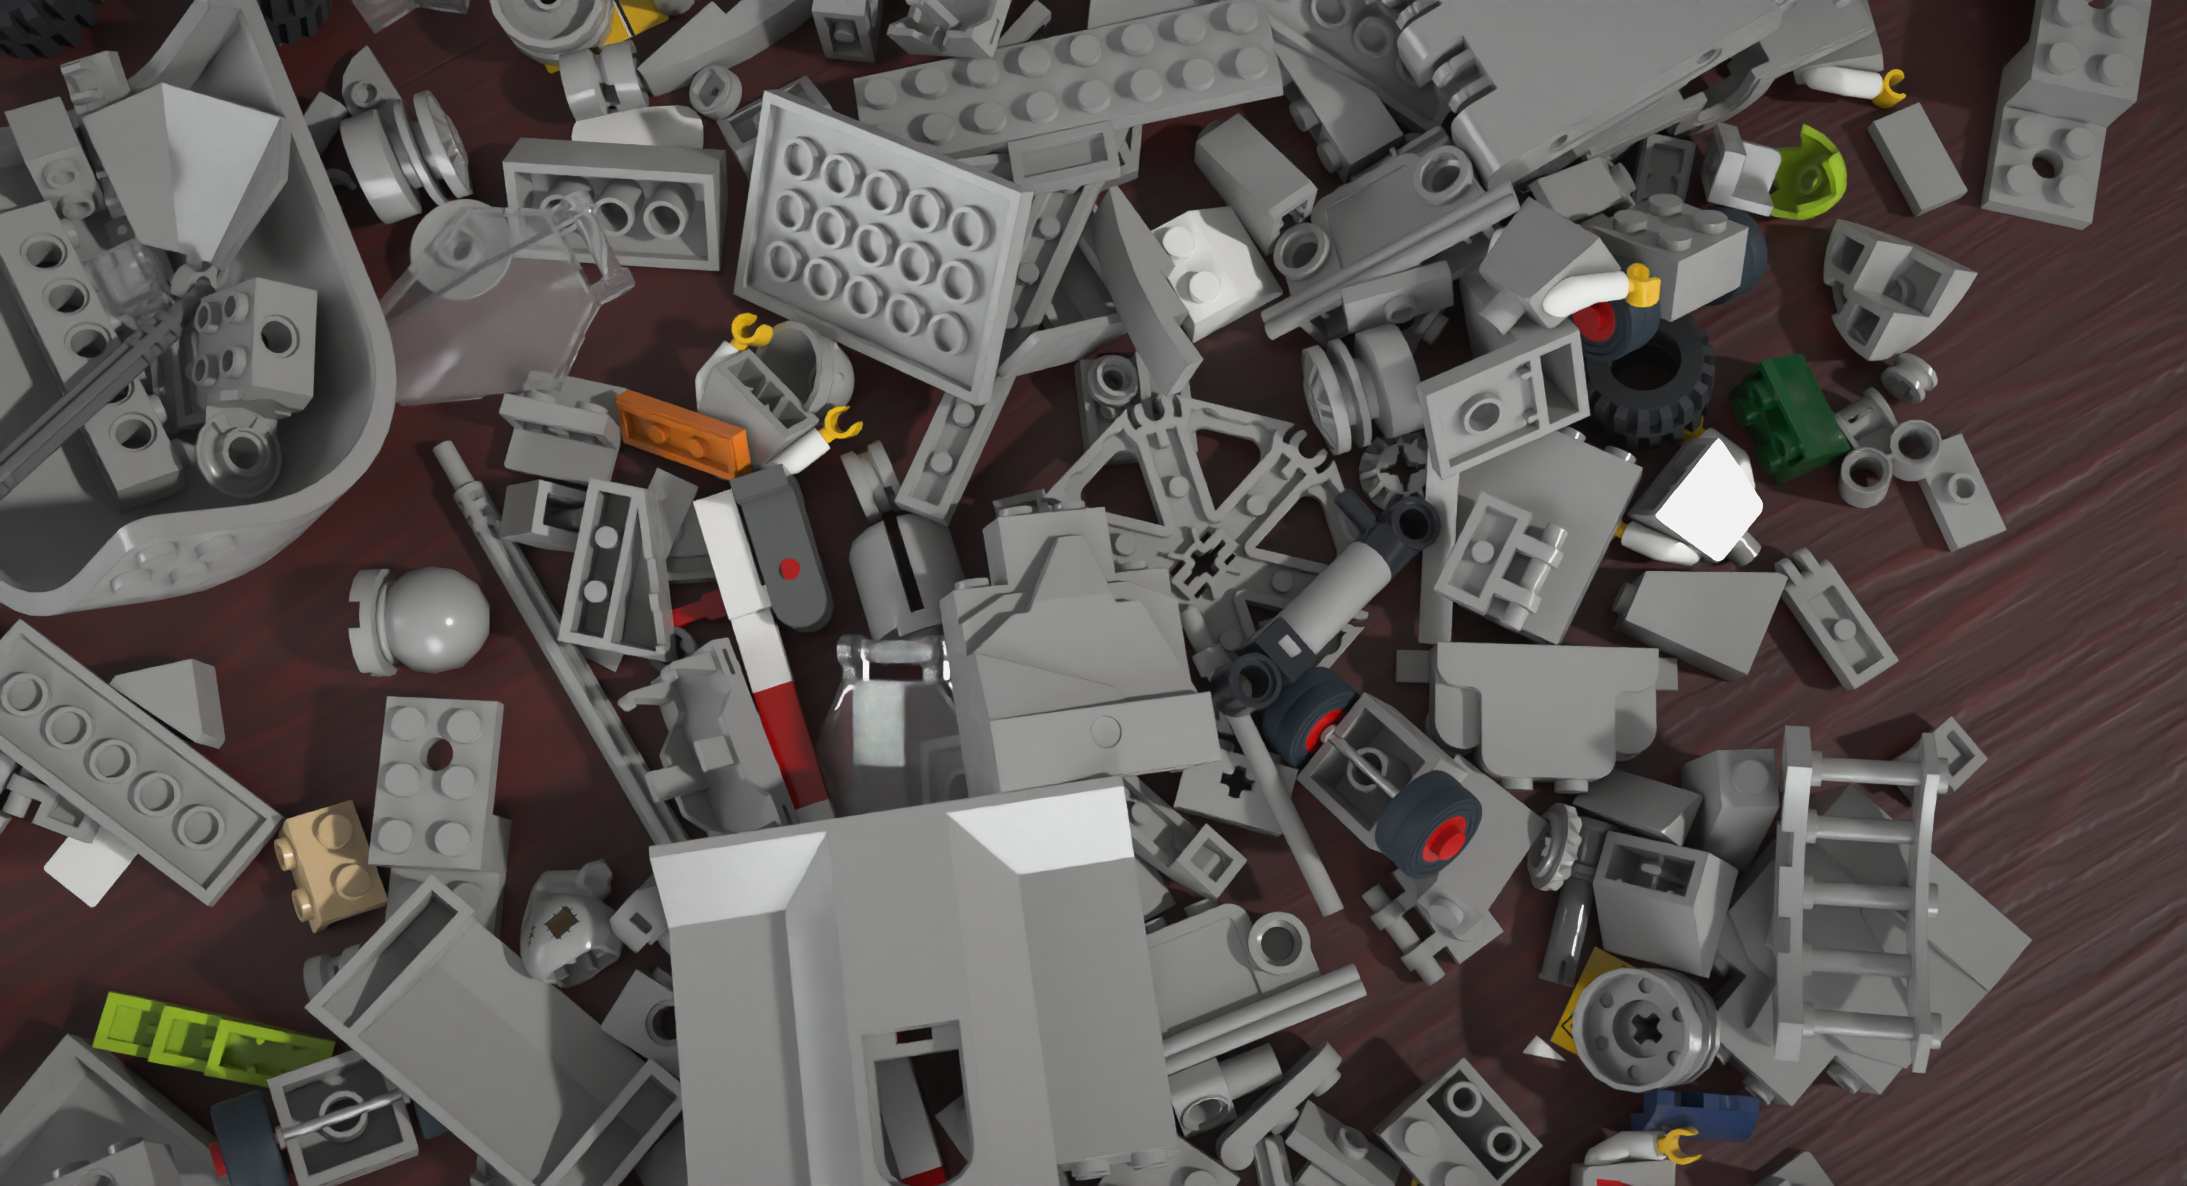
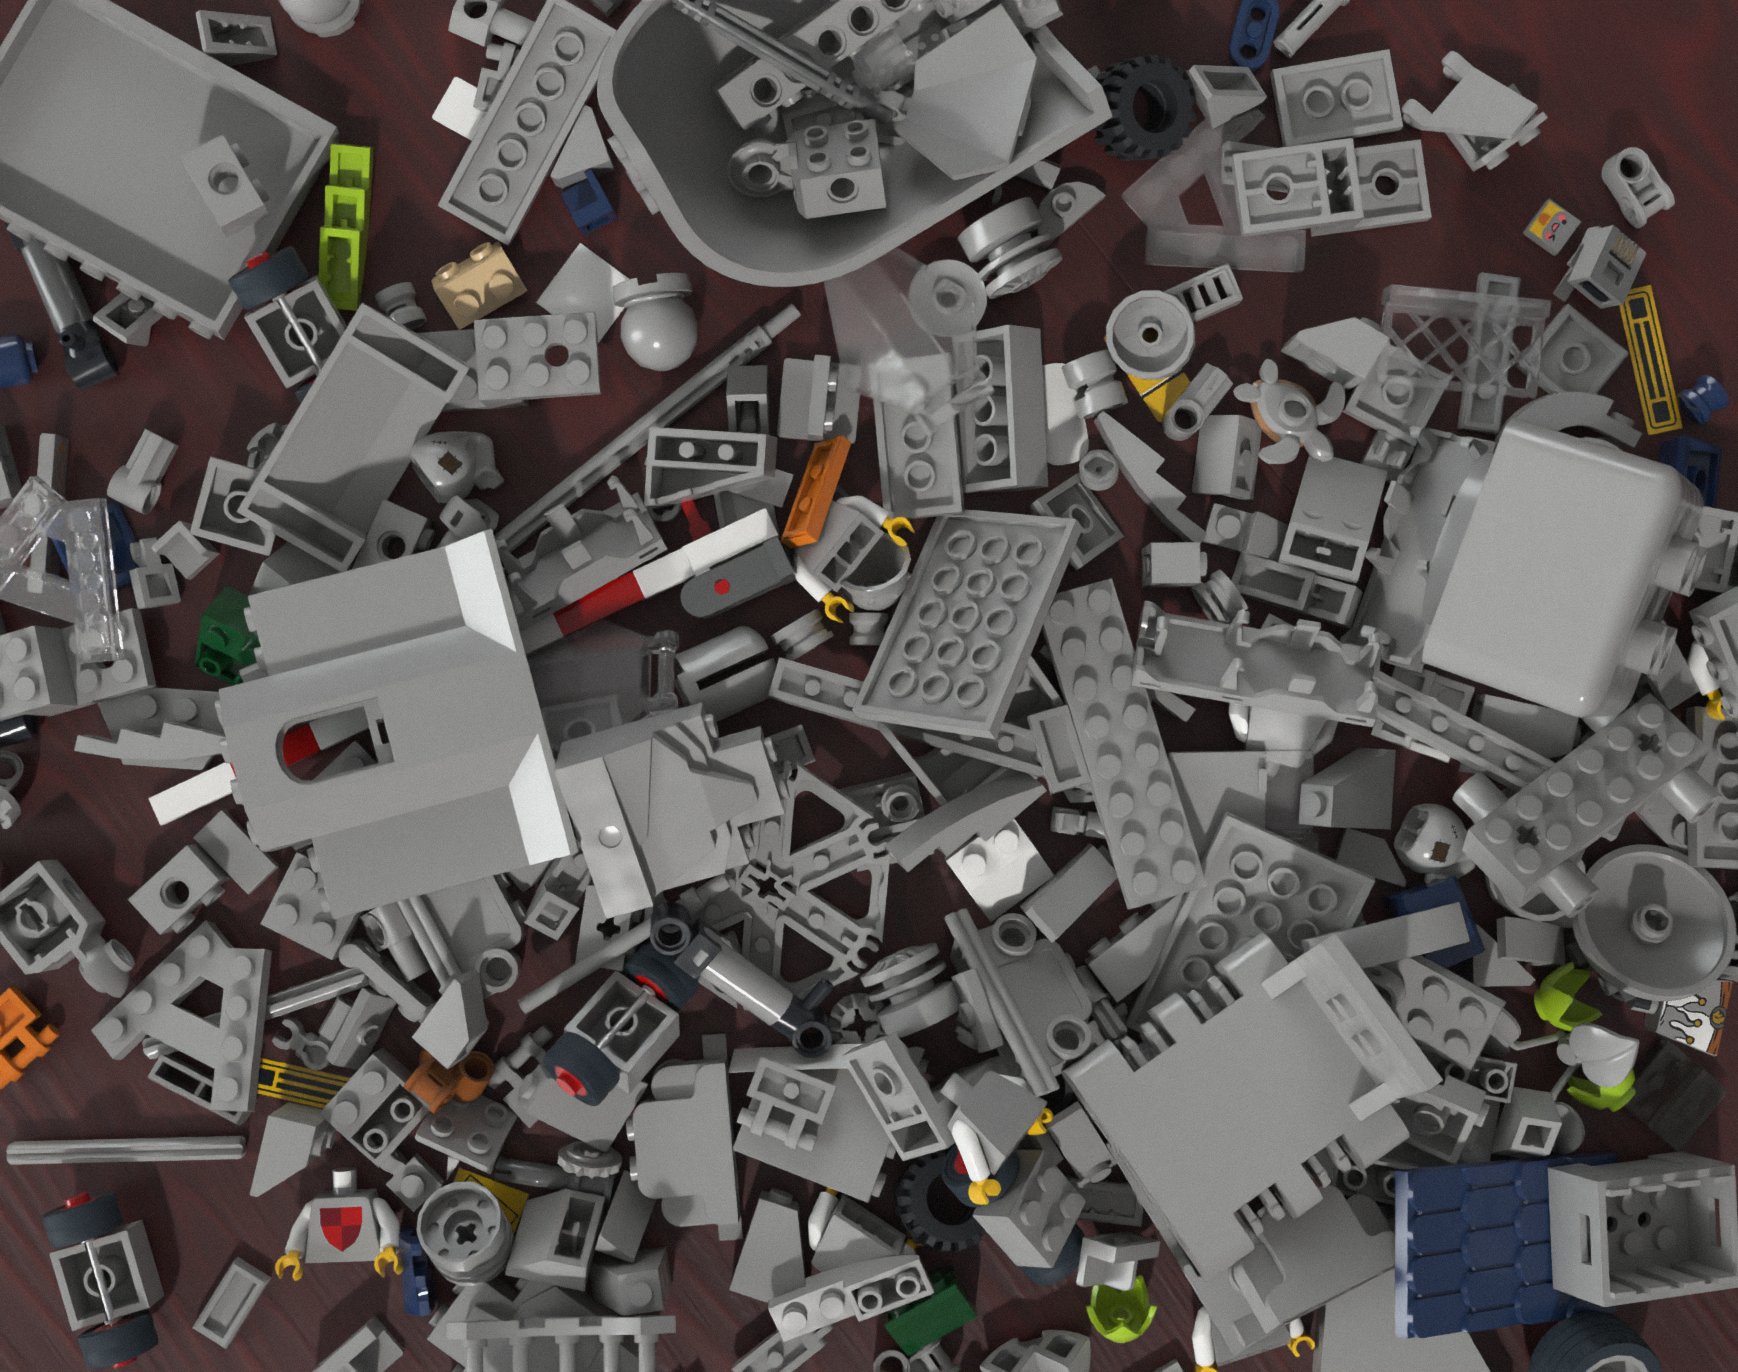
camera: 75 degrees right, 10 degrees up
none -> light grey plate [380,1148,444,1212]
none -> dark orange piece [403,1048,495,1114]
none -> light grey slope [412,968,488,1069]
none -> light grey bracket [415,1095,518,1174]
none -> white sticker [536,243,629,343]
none -> dark blue panel [561,169,617,237]
none -> light grey slope [768,1255,934,1342]
none -> light grey wheel [849,613,888,646]
none -> light grey plate [870,353,965,520]
none -> light grey bar [1050,806,1106,839]

